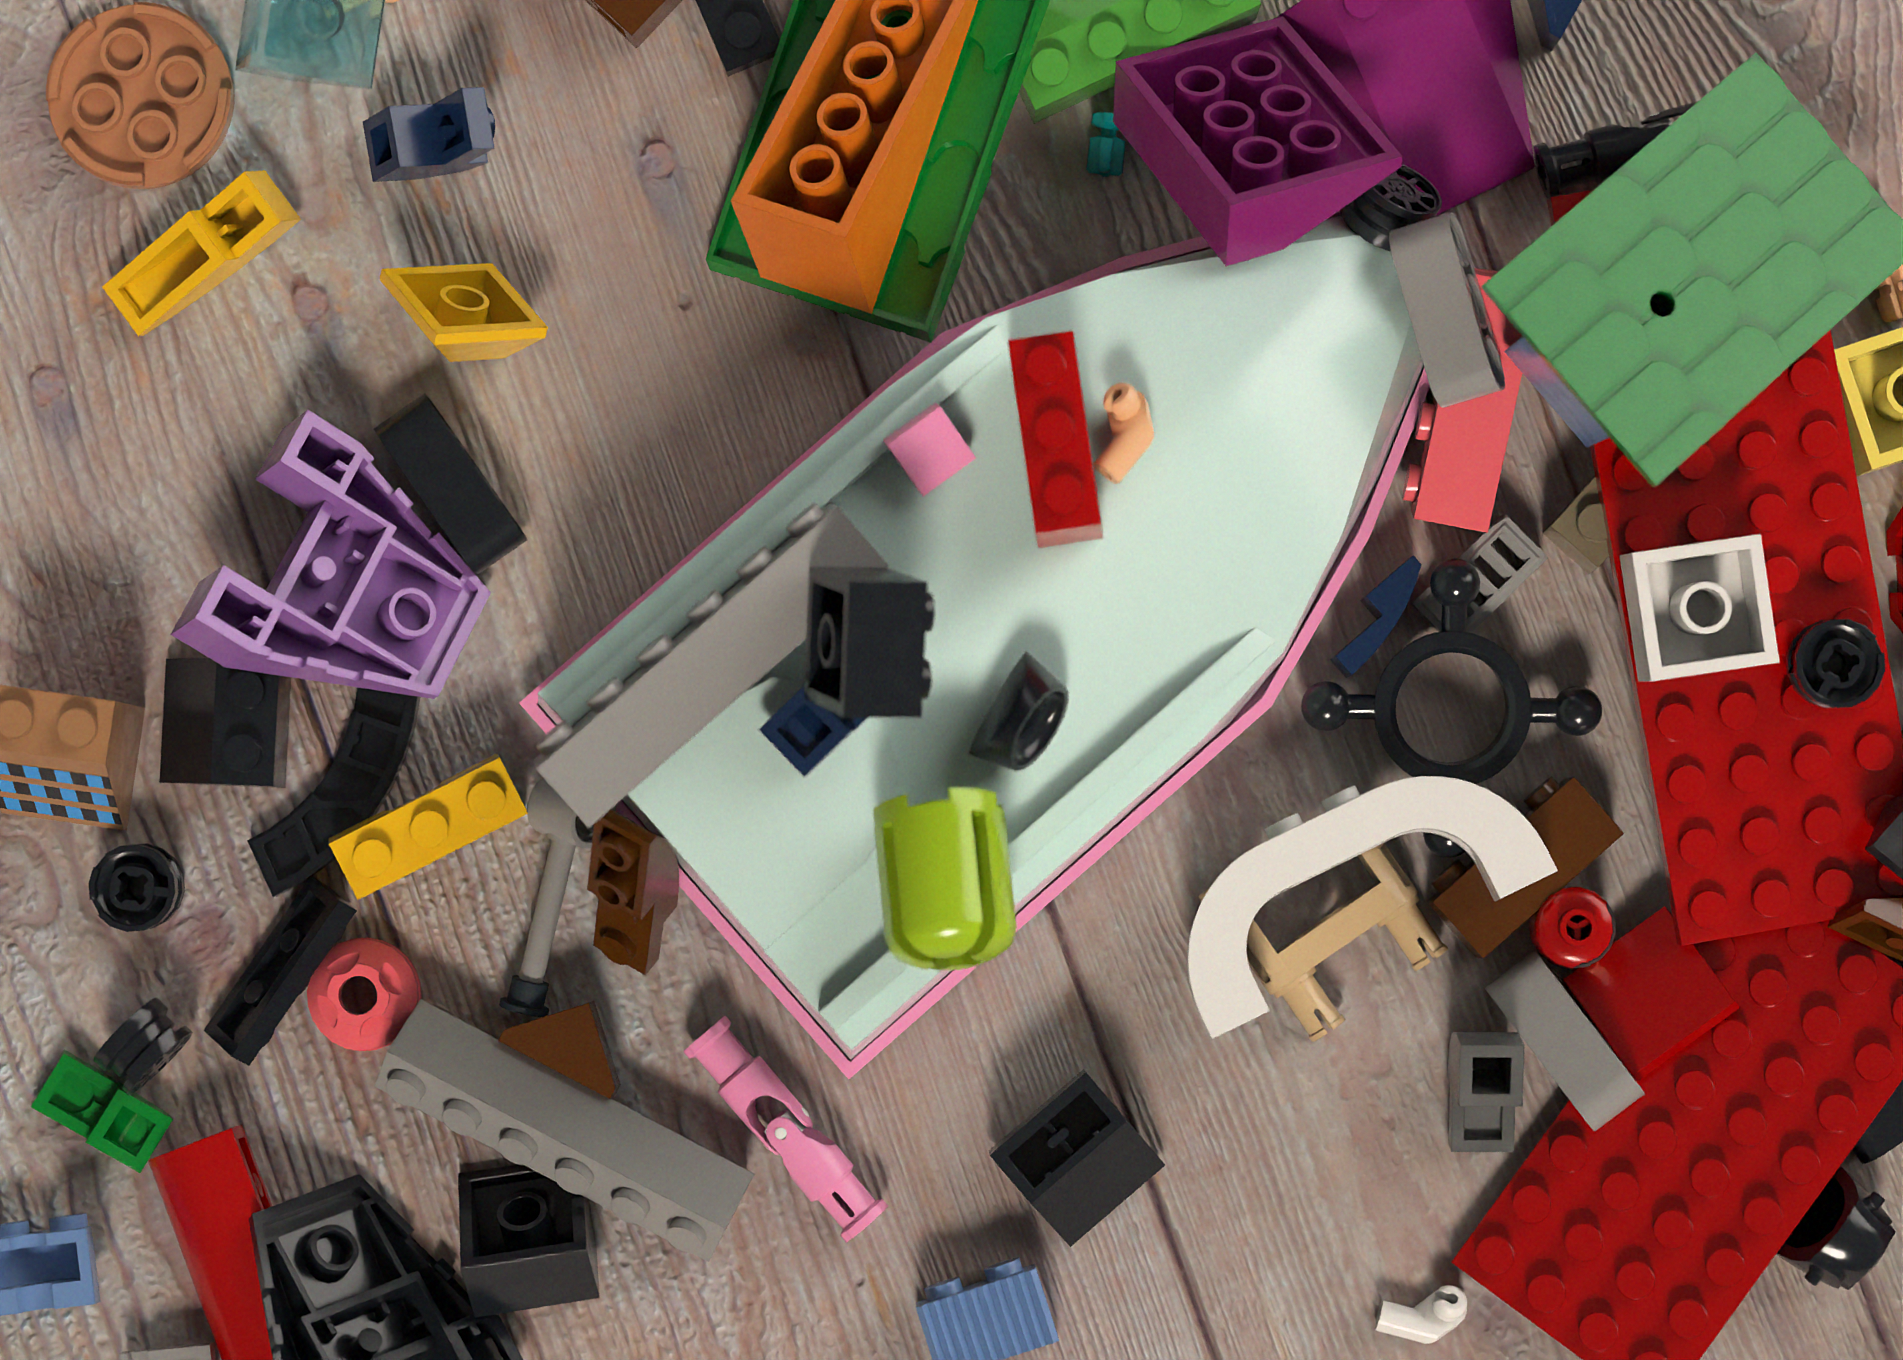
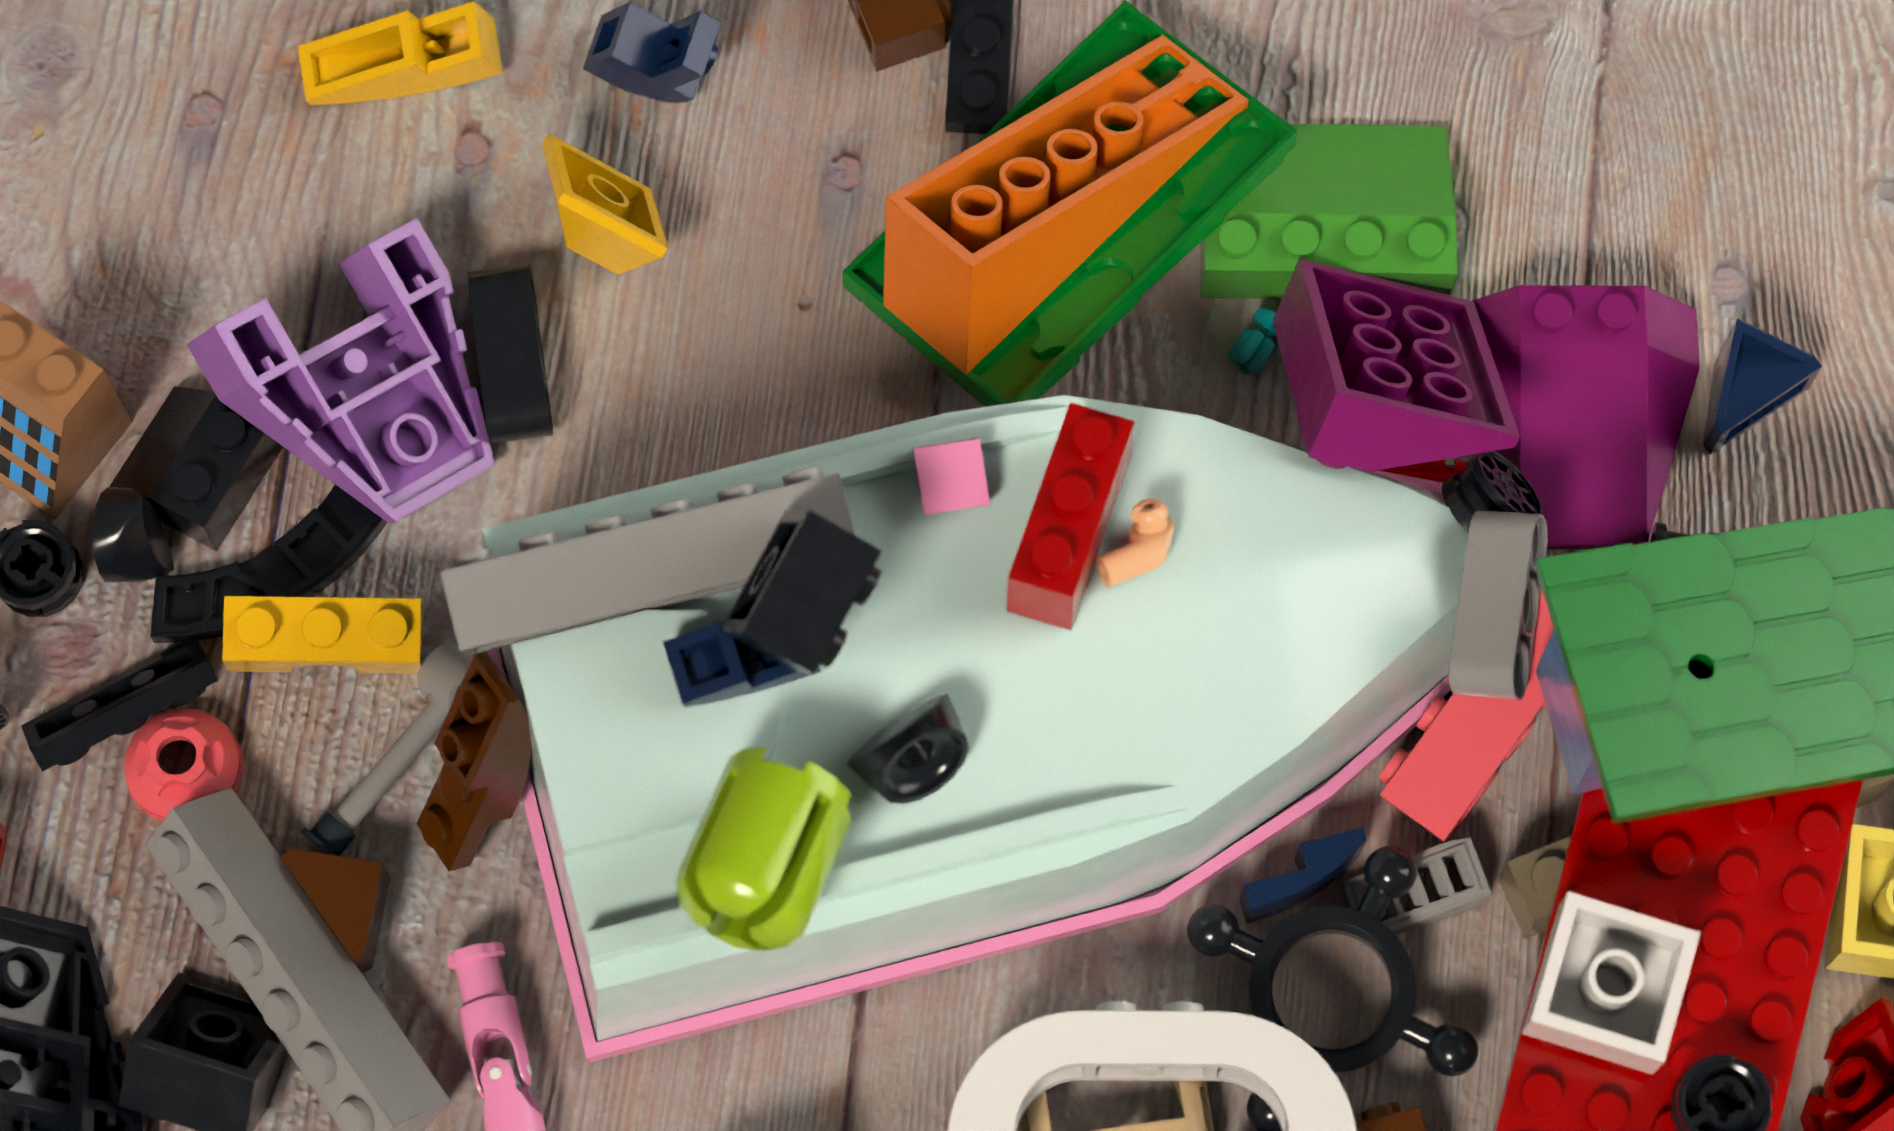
camera: 25 degrees right, 15 degrees down
none -> black piece [92,487,174,582]

